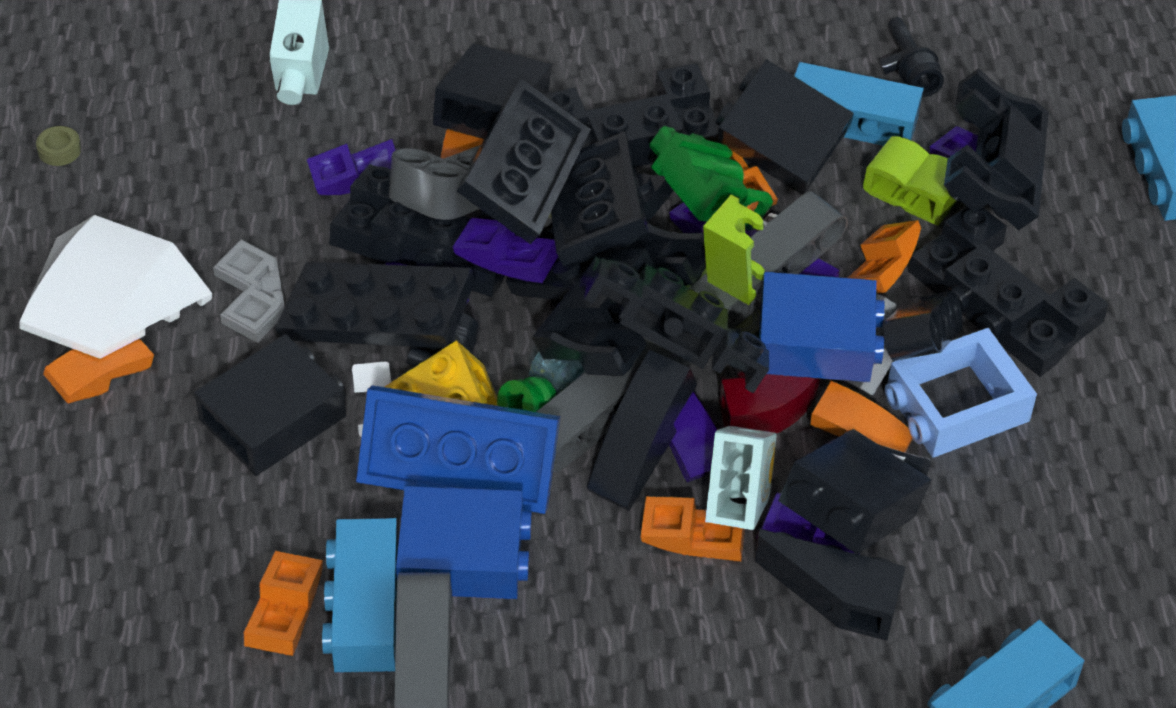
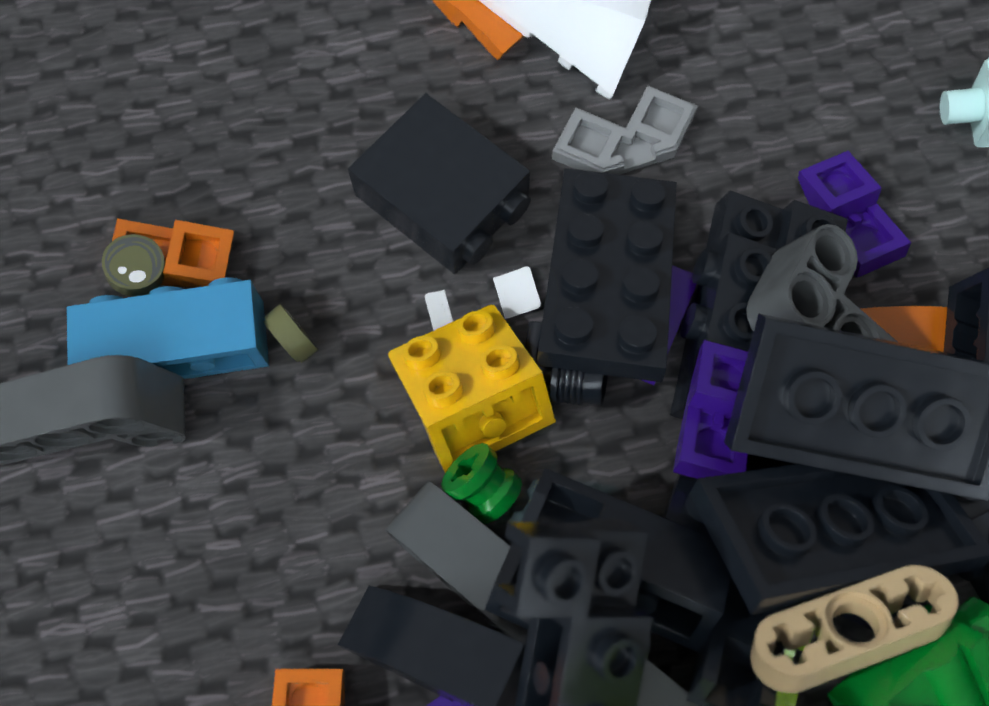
camera: 85 degrees right, 20 degrees up
blue plate [356,385,561,514] -> none
blue brick [396,486,532,599] -> none
none -> olive tile [102,234,165,297]
none -> olive tile [263,303,319,363]
none -> tan beam [751,565,958,693]

